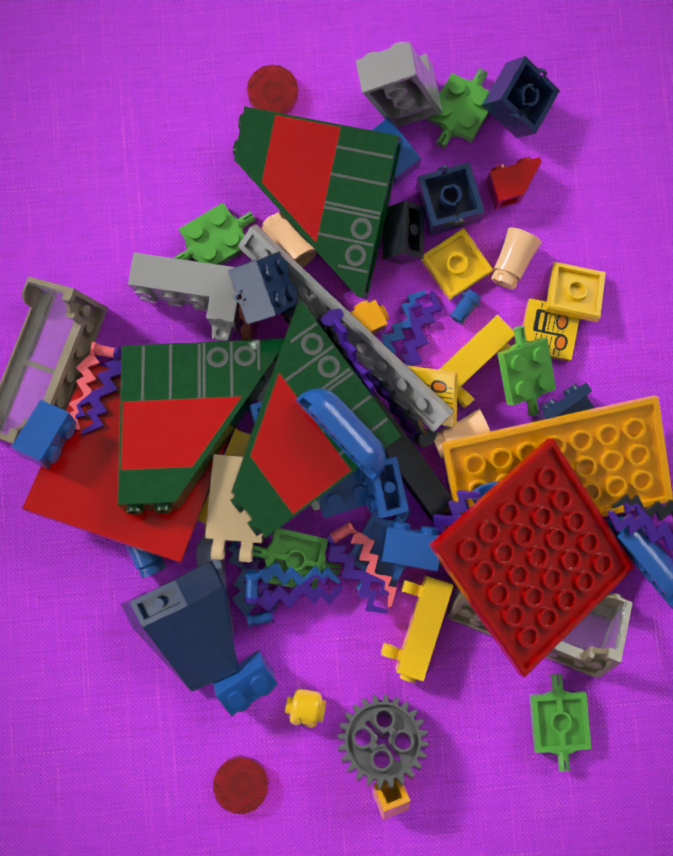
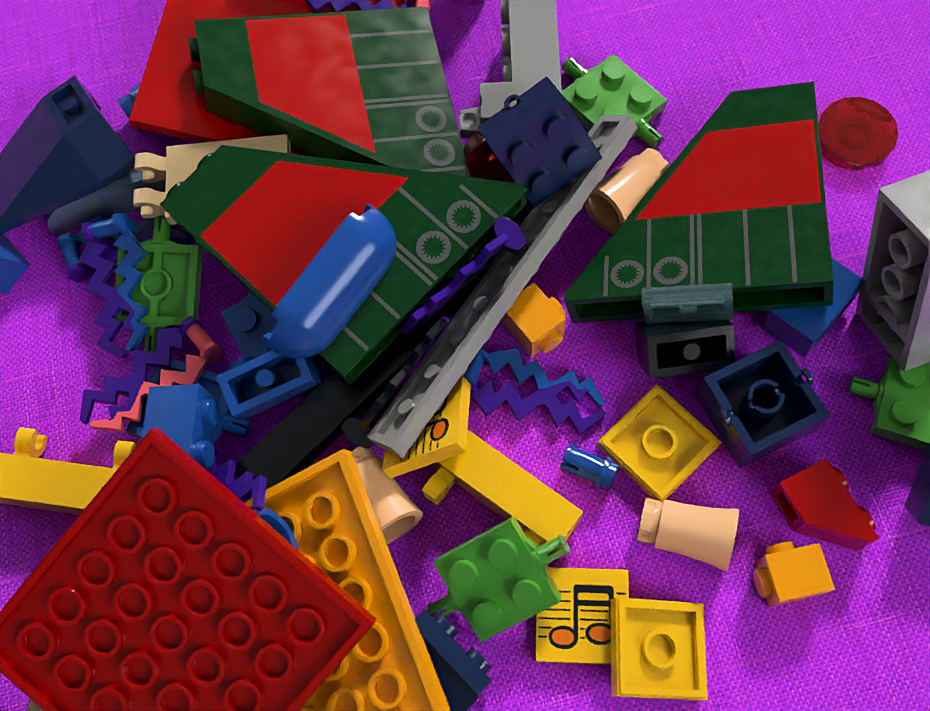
camera: 90 degrees right, 15 degrees down
none -> clear light blue tile [641,283,734,324]
none -> light orange brick [753,541,835,607]

